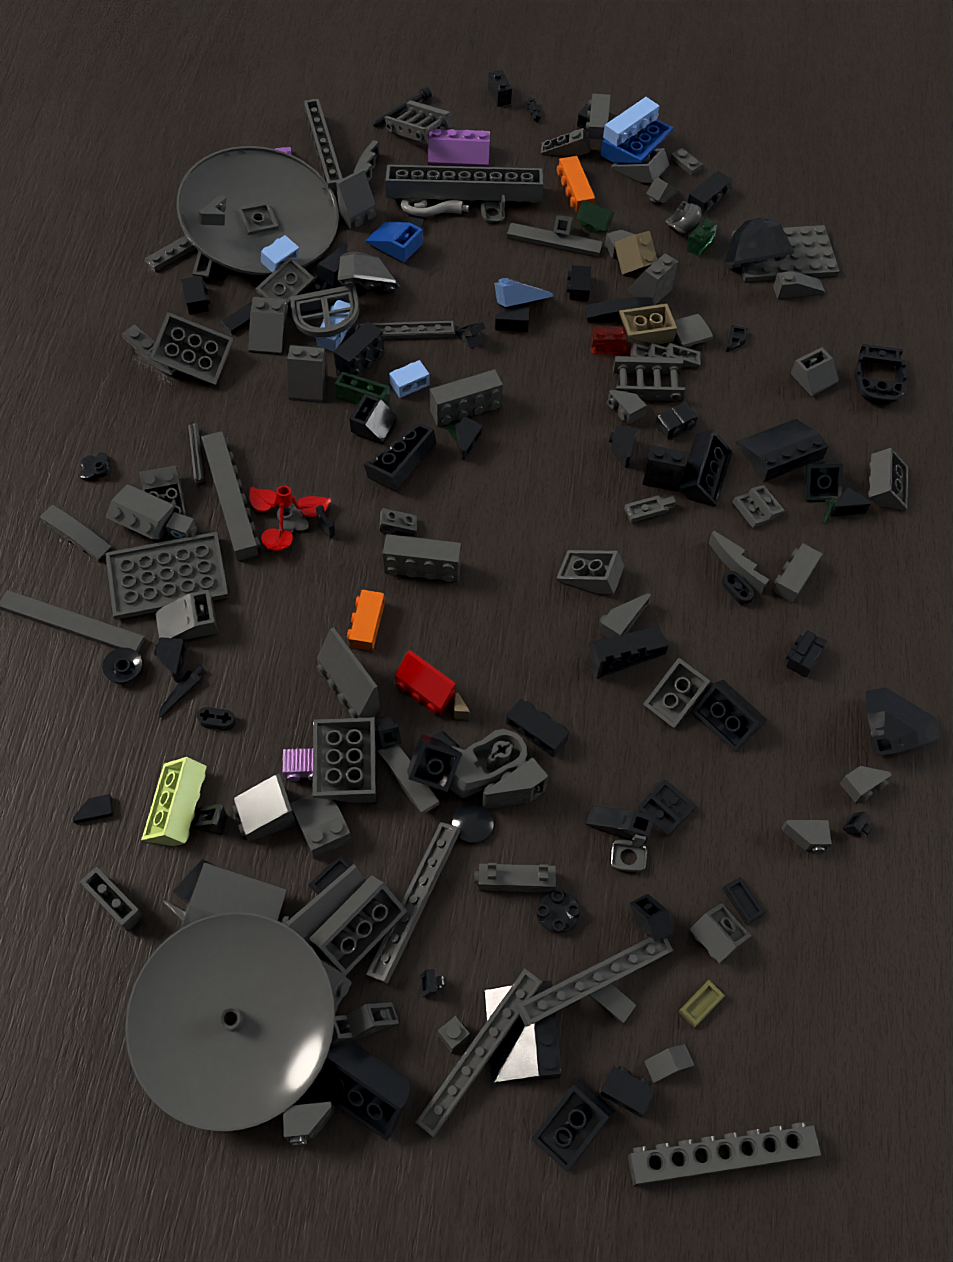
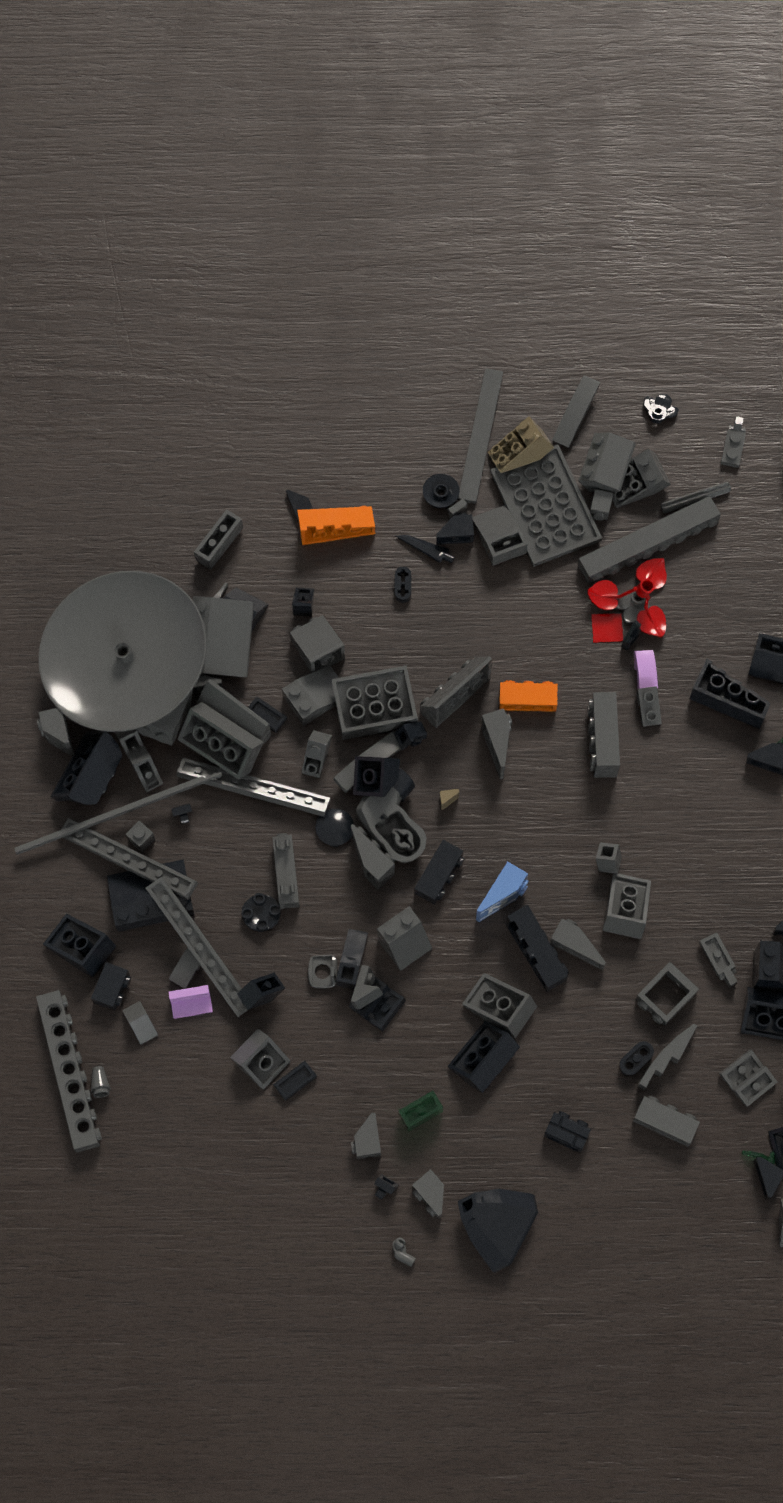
camera: 85 degrees right, 10 degrees up
yellowish green slope [142,757,207,846] -> none
lavender brick [283,748,313,781] -> none
red slope [395,650,456,717] -> none
olive tile [678,980,725,1028] -> none
none -> dark grey piece [14,772,222,855]
none -> dark grey cone [91,1066,111,1098]
none -> lavender panel [169,985,213,1019]
none -> orange wedge [297,506,375,545]
none -> dark grey slope [301,730,332,778]
none -> dark grey slope [351,965,383,1009]
none -> dark grey slope [377,906,432,971]
none -> dark grey arm [392,1237,416,1267]
none -> clear green brick [398,1091,444,1132]
none -> dark grey tile [448,499,467,519]
none -> medium blue slope [476,862,529,922]
none -> dark grey slope [481,708,512,779]
none -> dark tan slope [488,416,554,473]
none -> red sticker [591,613,623,642]
none -> dark grey brick [596,842,622,874]
none -> lavender slope [634,650,658,689]
none -> dark grey window [636,962,699,1026]
none -> dark grey hinge [721,416,746,468]

